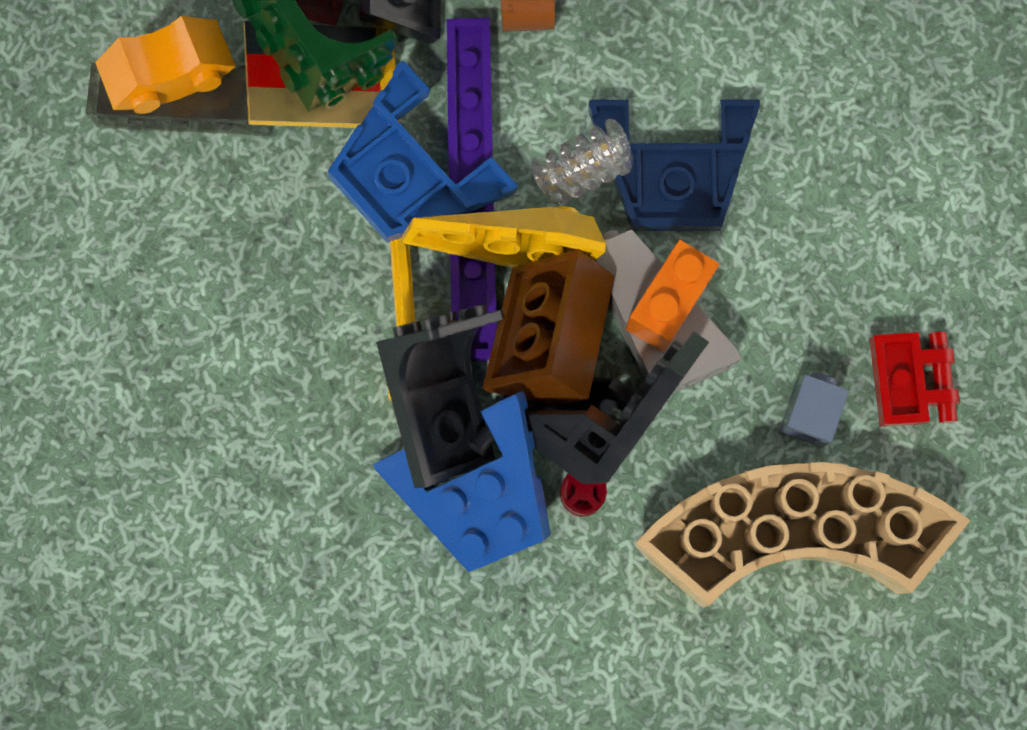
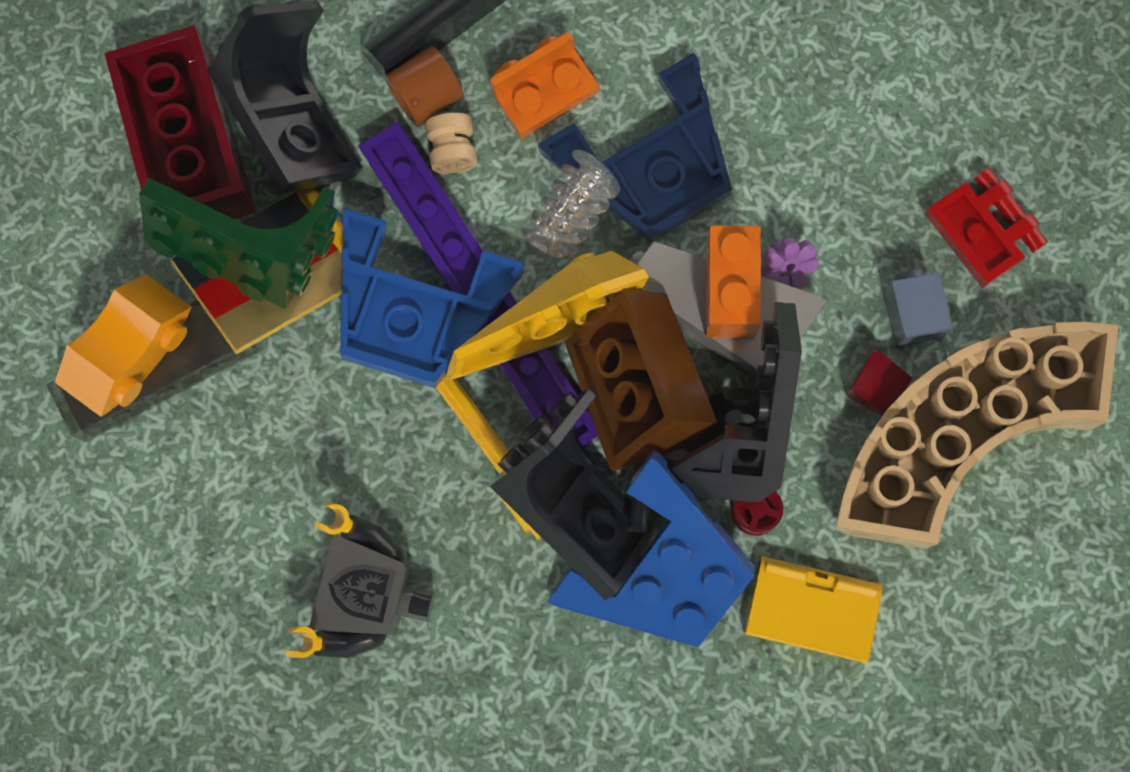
camera: 25 degrees left, 0 degrees up
none -> torso [284,502,435,658]
none -> tan wheel [425,113,478,174]
none -> orange bracket [490,32,600,139]
none -> yellow piece [744,556,883,663]
none -> medium lavender plant [761,238,819,289]
none -> dark red slope [846,349,912,416]

